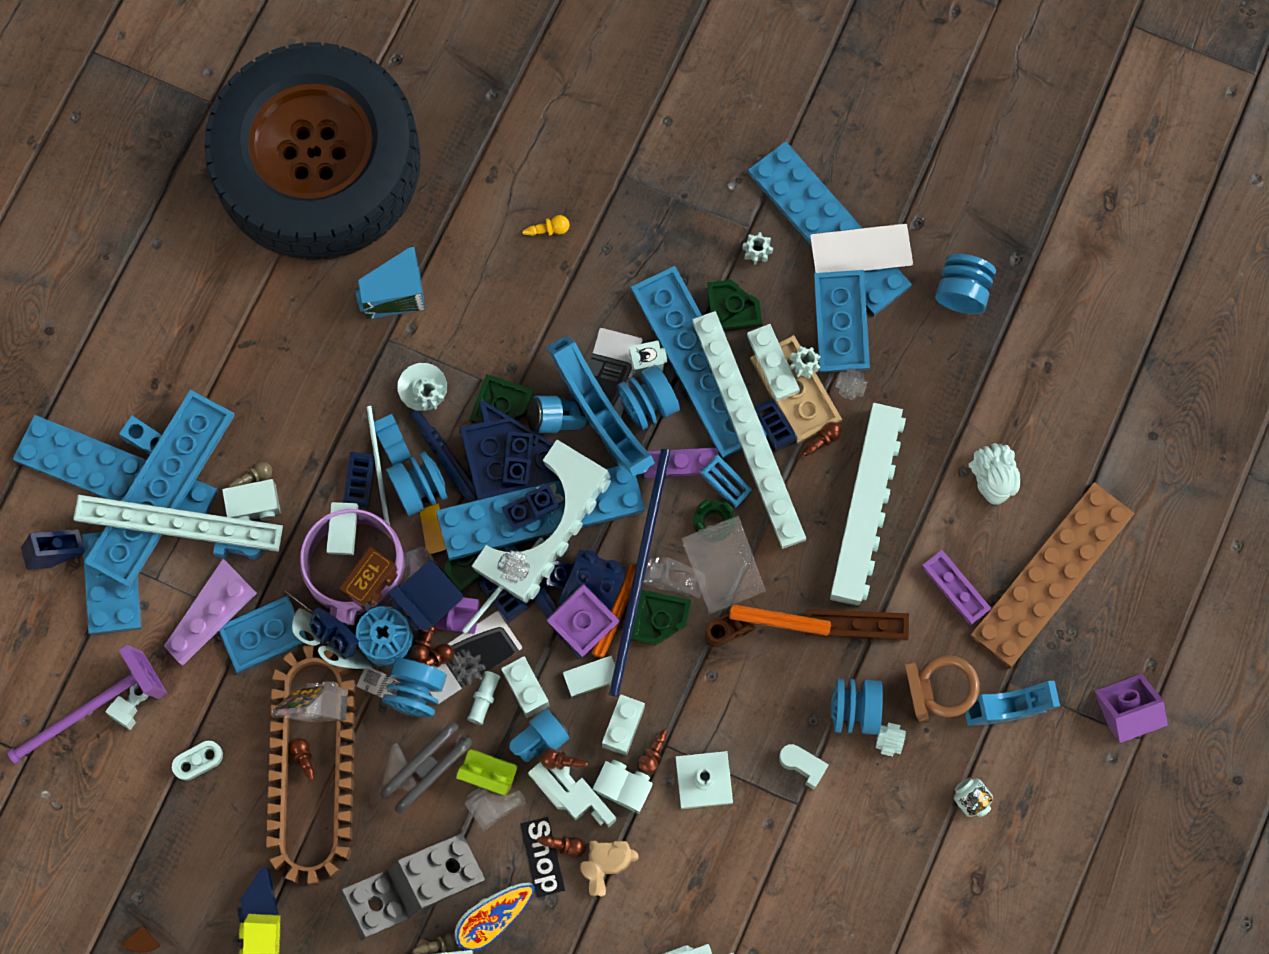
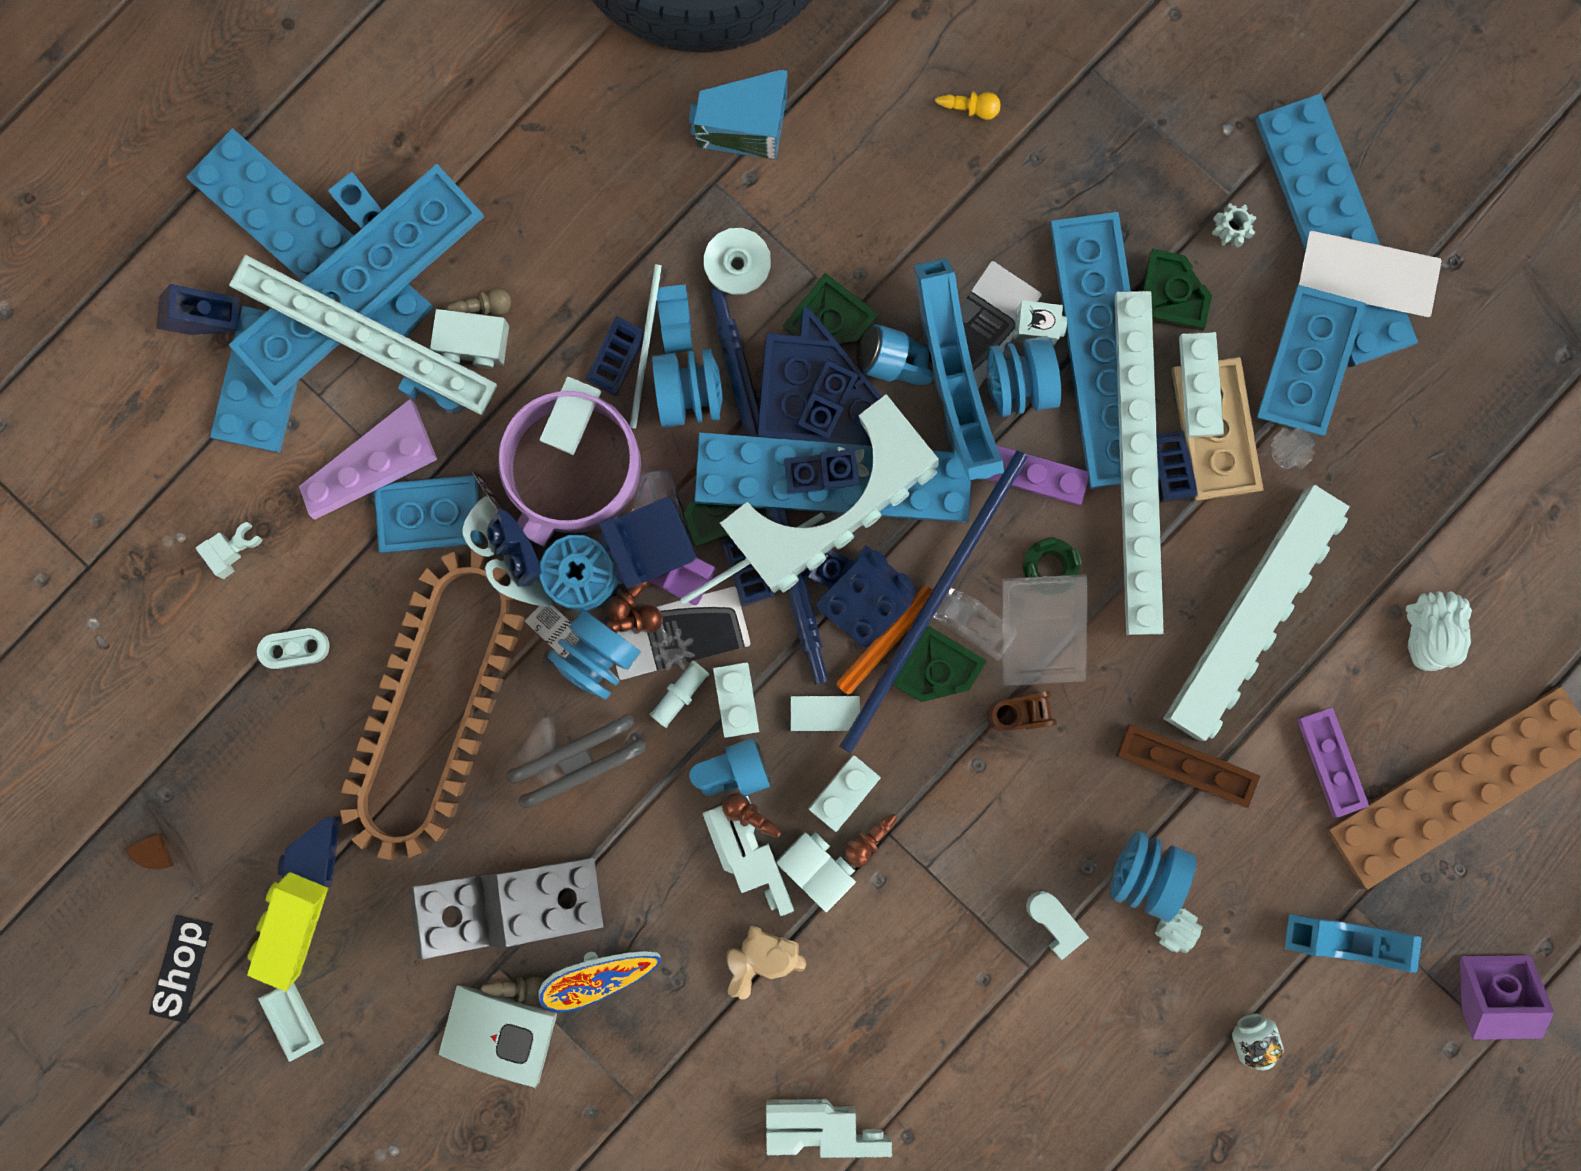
camera: 15 degrees right, 10 degrees up
medium lavender tile [7,645,168,764] -> none
clear slope [272,682,348,723] -> none
copper bar [289,738,314,781] -> none
reddish brown brick [339,547,398,611] -> none
light aqua gear [413,378,444,410] -> none
yellow sticker [420,503,446,555] -> none
lime bracket [456,749,518,795] -> none
clear arch [464,788,526,832] -> none
clear gear [497,550,530,583] -> none
black sticker [520,817,565,898] -> none
copper bar [537,836,585,858] -> none
medium lavender hinge [546,583,620,657] -> none
light aqua tile [676,751,733,809] -> none
dark azure tile [699,454,752,508] -> none
orange axle [729,604,831,636] -> none
light aqua gear [789,346,821,379] -> none
copper bar [803,421,842,456] -> none
medium nougat tile [905,655,980,722] -> none
dark azure wheel [935,254,996,314] -> none

